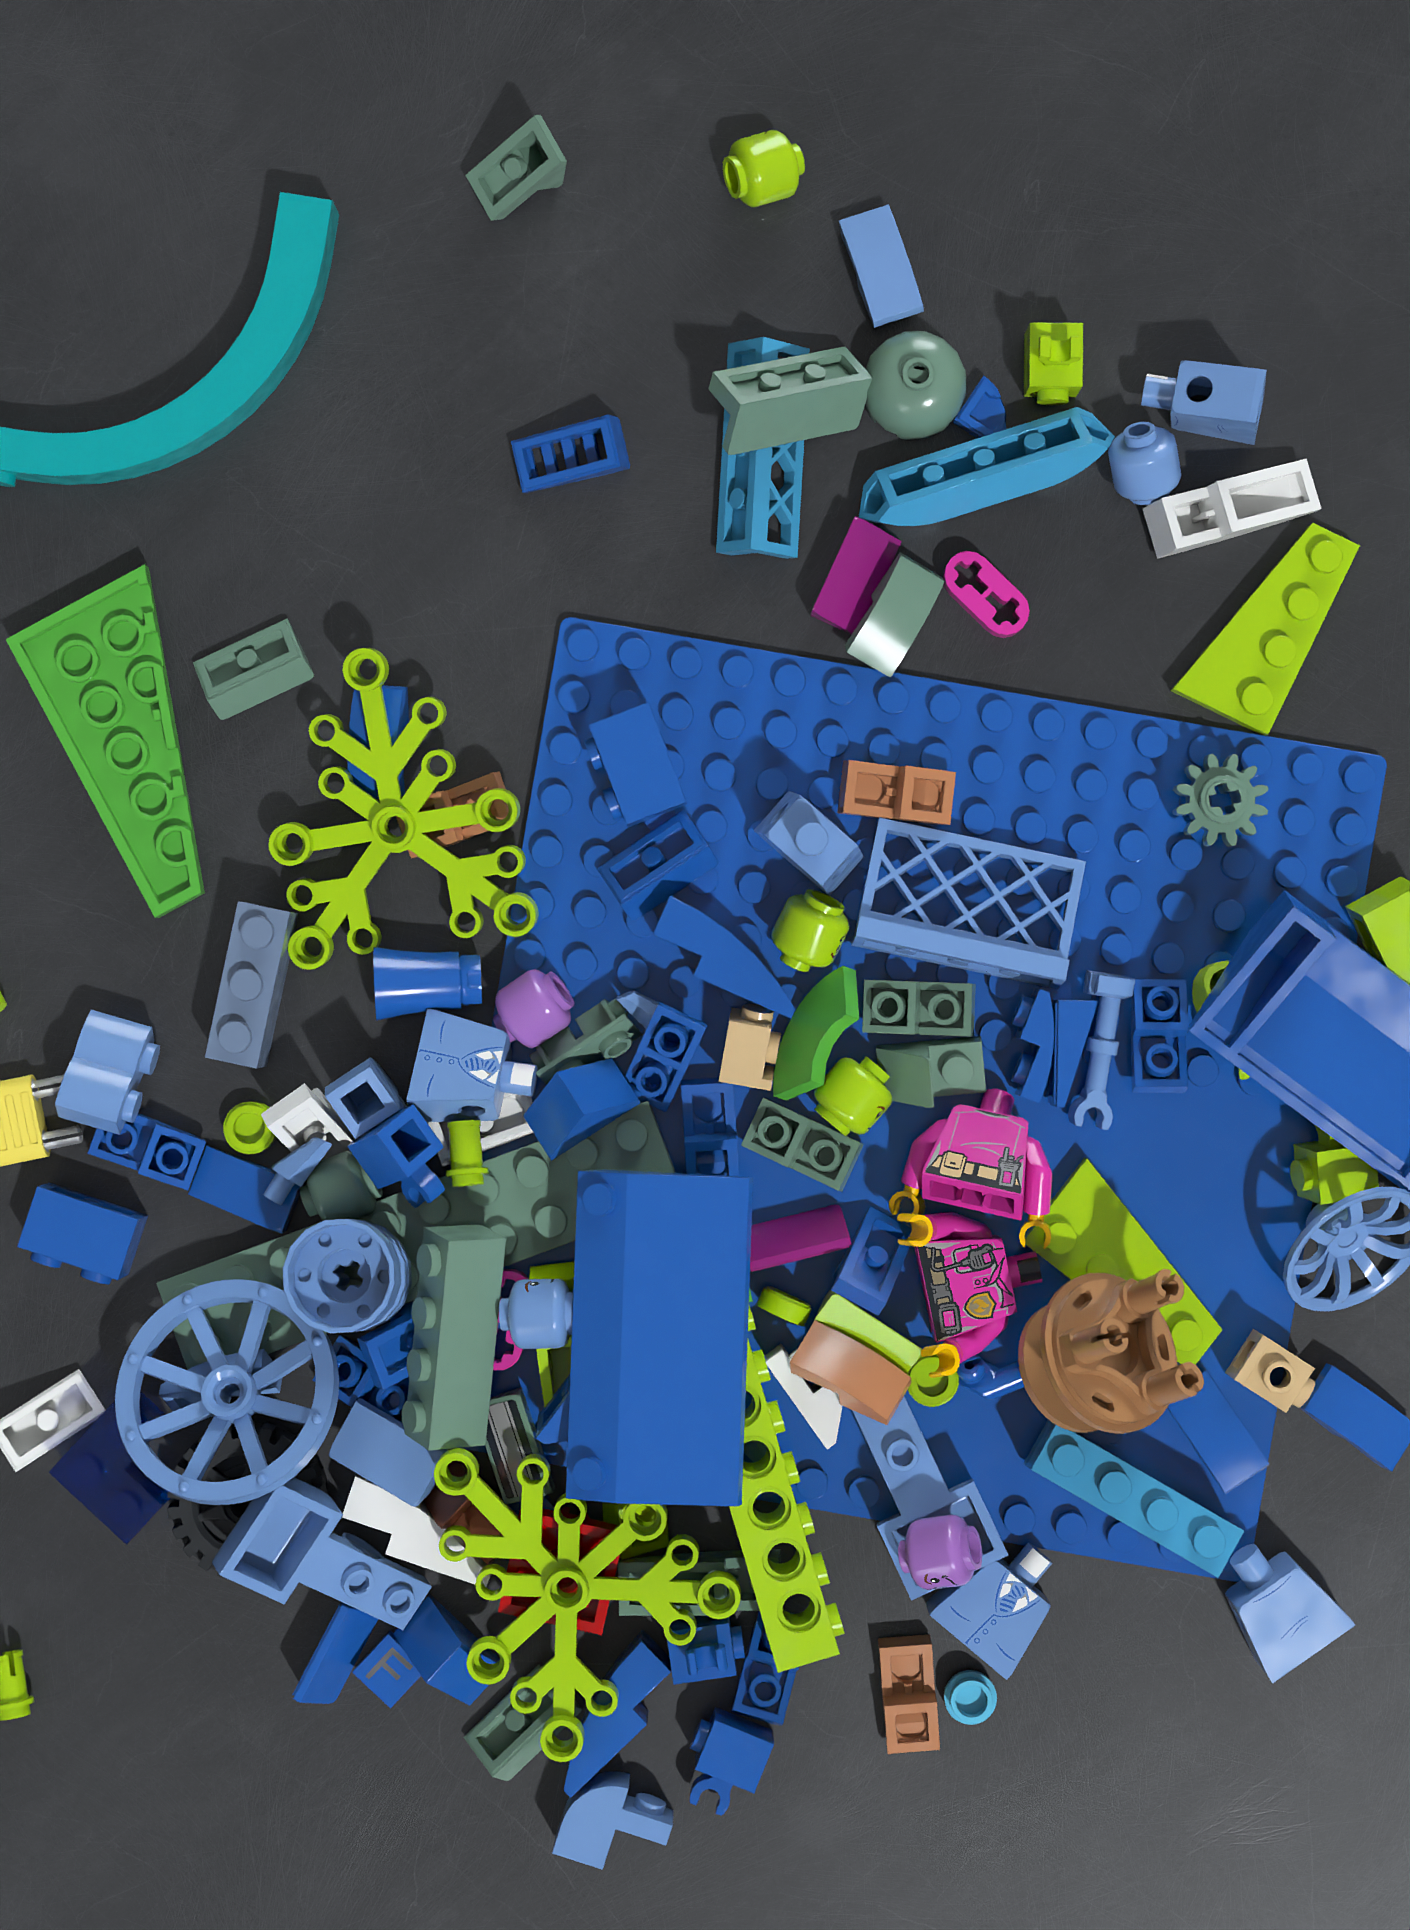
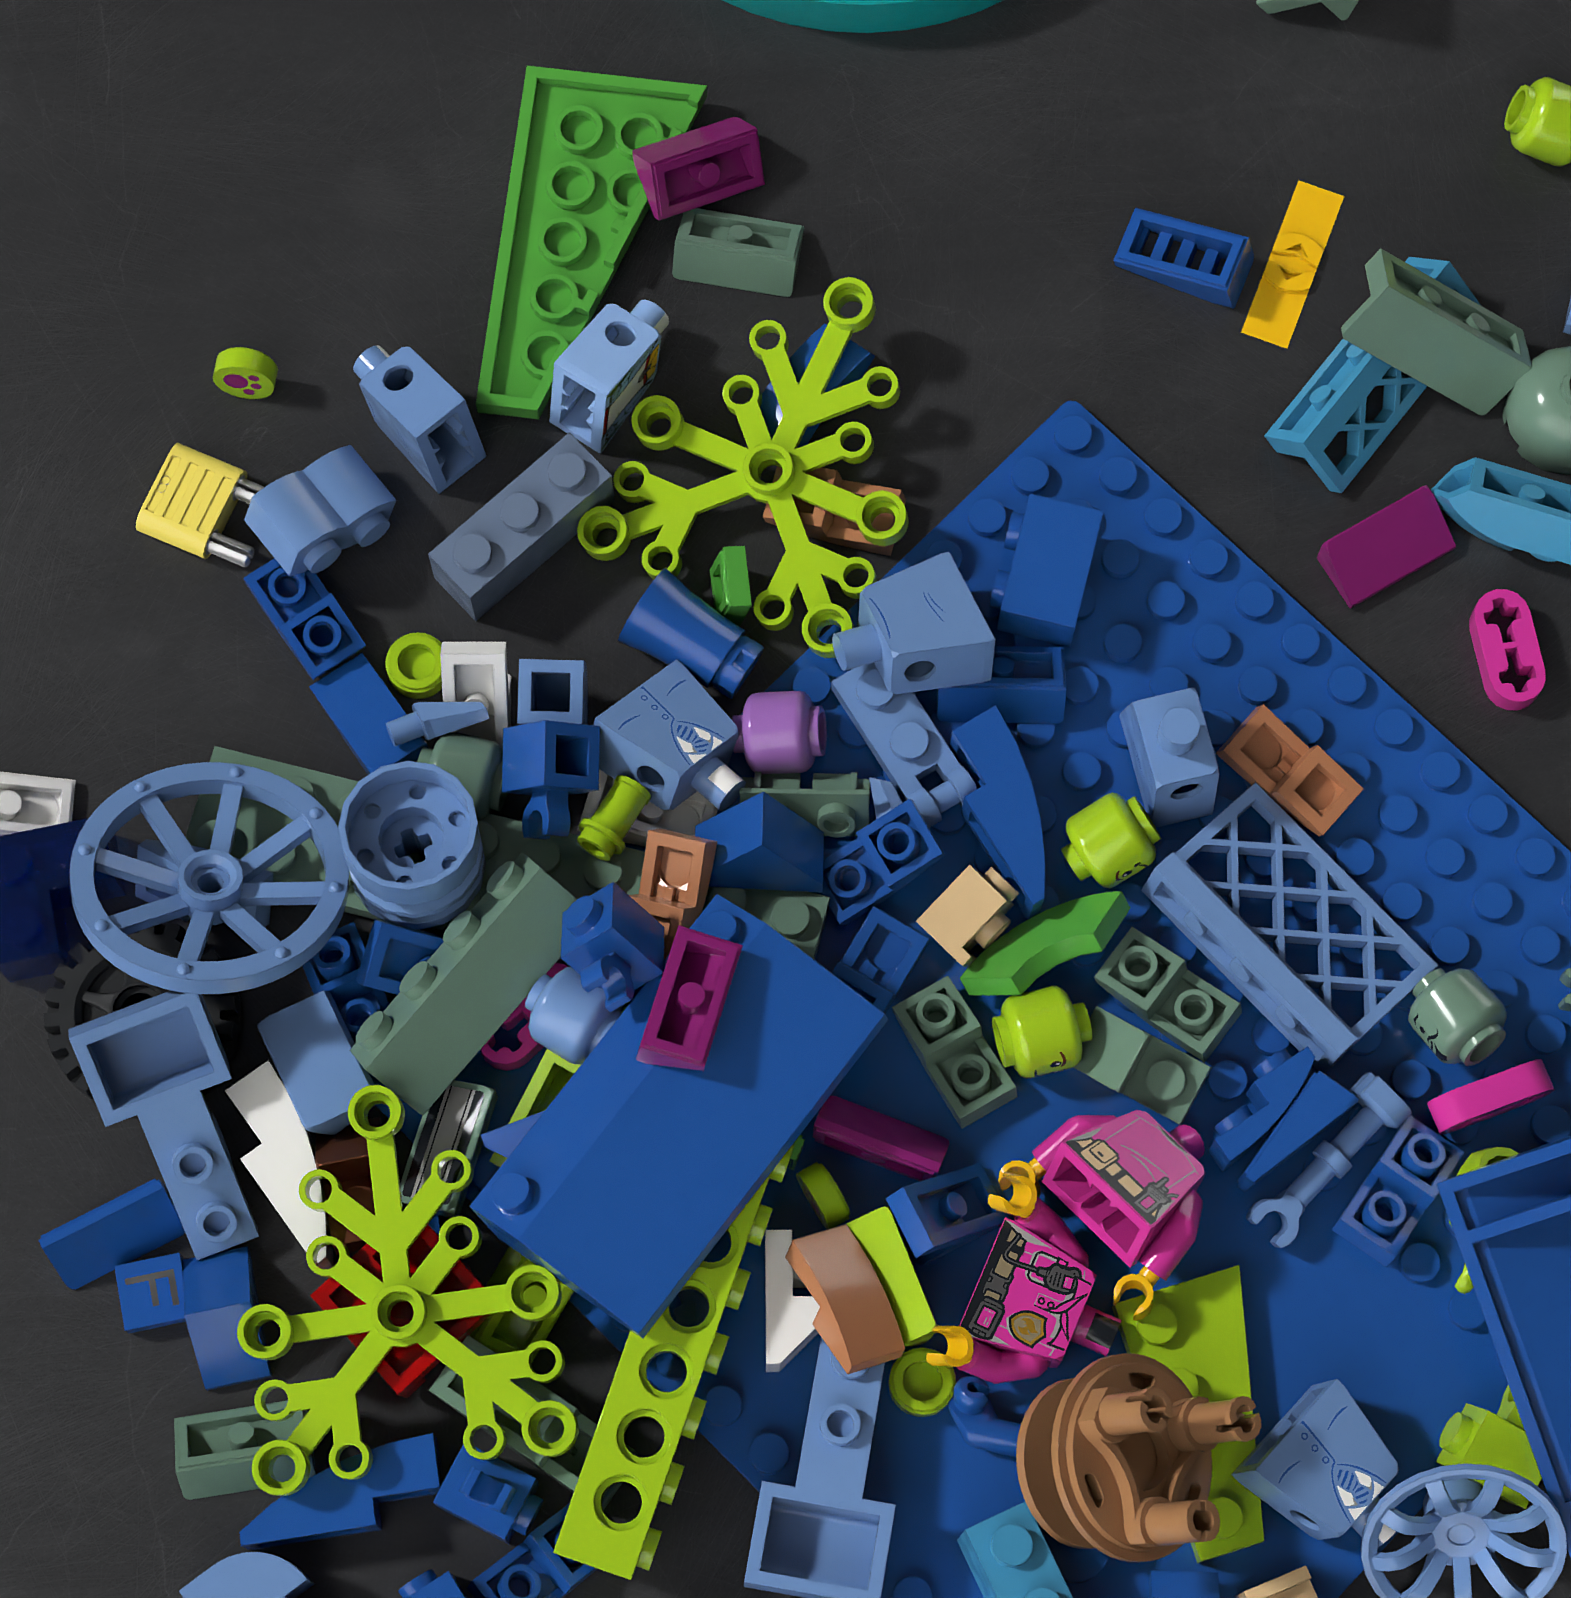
camera: 30 degrees right, 15 degrees down
blue brick [17,1183,148,1284] -> none
sand green slope [845,552,945,678] -> none
medium lavender head [898,1515,982,1590] -> none
none -> medium blue torso [353,346,486,494]
none -> light blue torso [549,300,669,454]
none -> blue brick [561,882,664,1012]
none -> nougat slope [629,829,717,960]
none -> magenta slope [632,117,765,220]
none -> magenta slope [636,925,743,1071]
none -> bright green tile [710,546,752,626]
none -> medium blue plate [831,663,978,828]
none -> medium blue torso [832,551,995,694]
none -> medium blue torso [1231,1379,1399,1547]
none -> yellow piece [1241,180,1344,349]
none -> sand green head [1408,968,1507,1066]
none -> dark pink beam [1427,1059,1555,1135]

